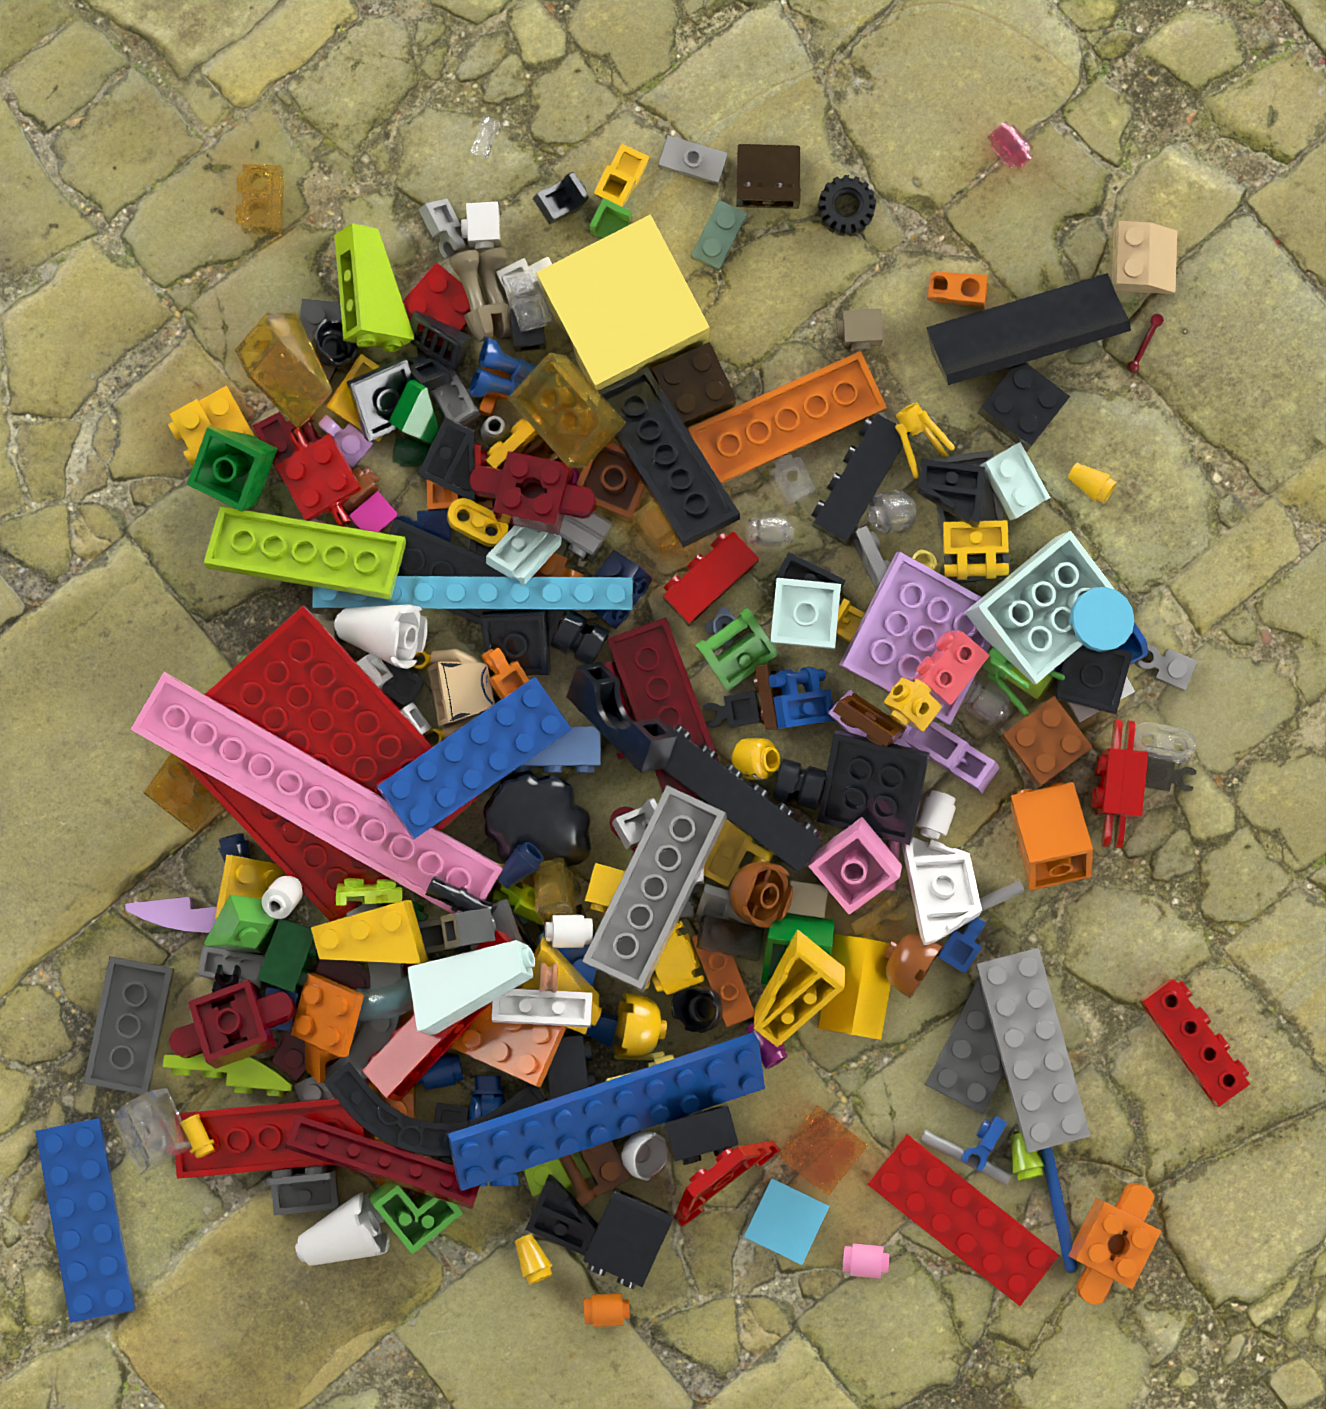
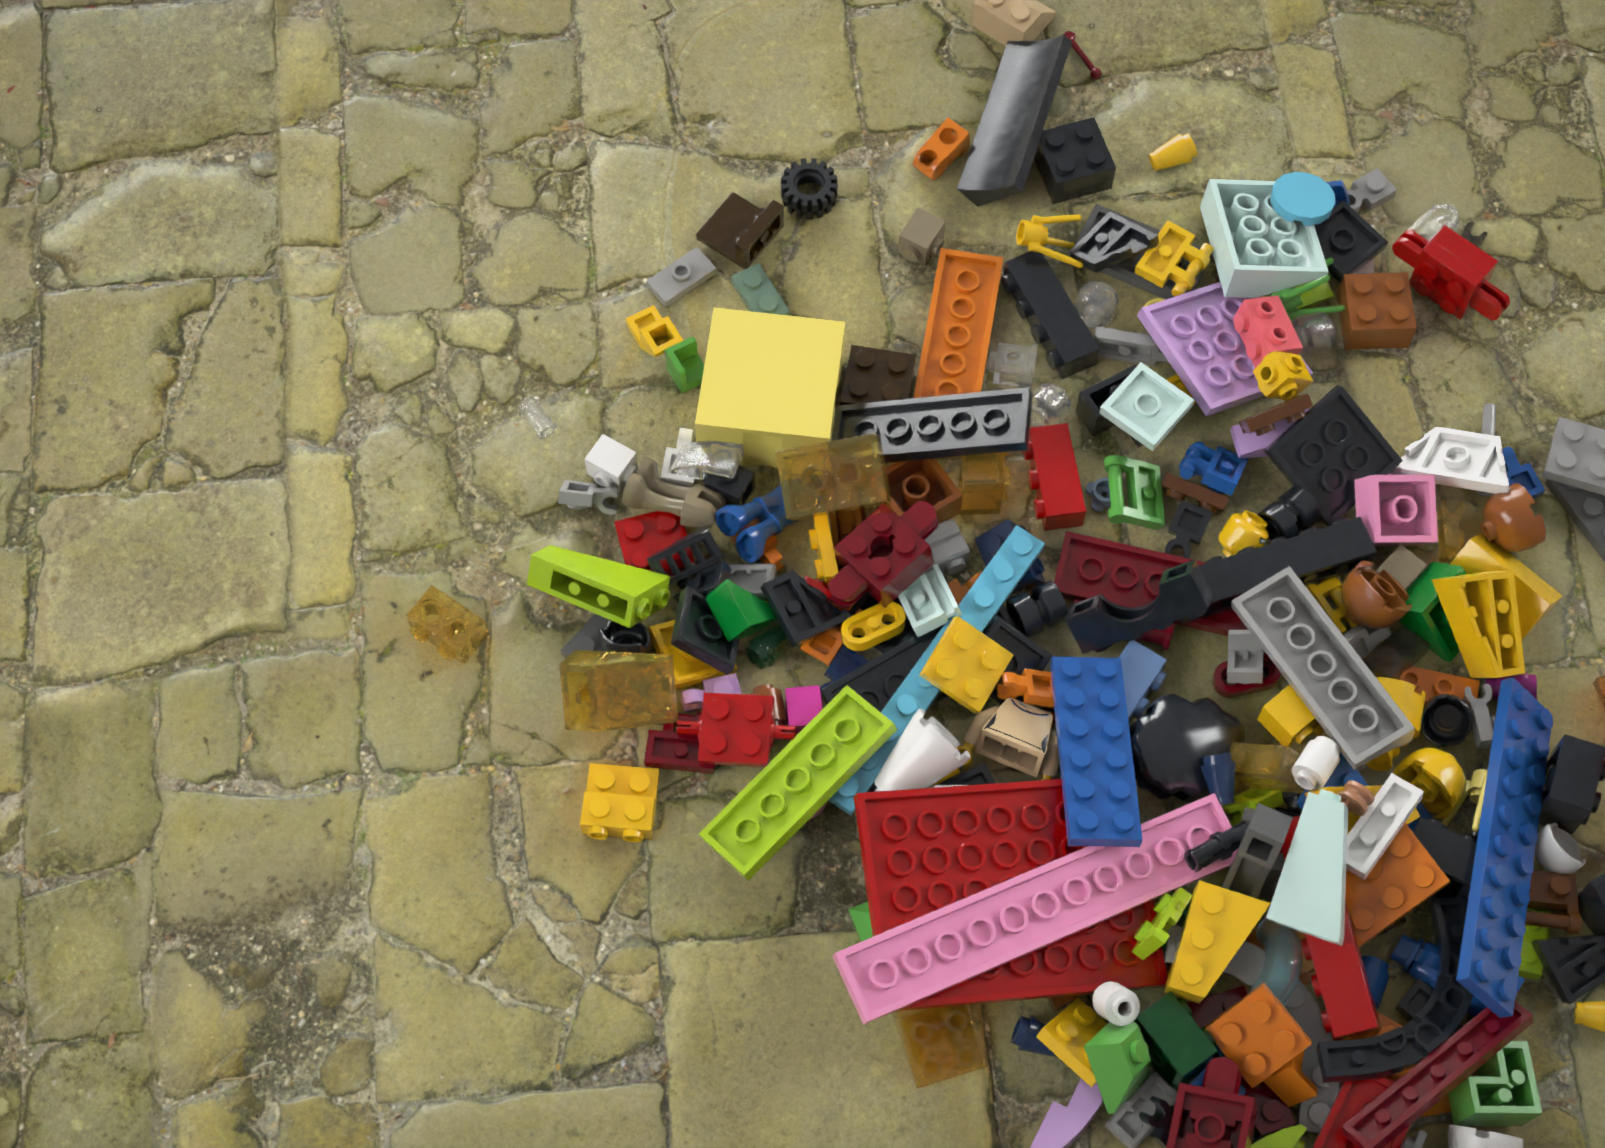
camera: 55 degrees left, 20 degrees down
green slope [187,426,278,512] -> none
light grey cone [480,416,512,446] -> none
black bracket [533,172,589,225] -> none
lavender slope [901,721,1000,794] -> none
white brick [916,790,956,840] -> none
light aqua plate [980,442,1050,521] -> none
clear pink brick [988,121,1034,169] -> none
orange slope [1011,782,1093,891] -> none
none -> yellow plate [919,616,1013,714]
none -> light grey plate [1464,684,1496,749]

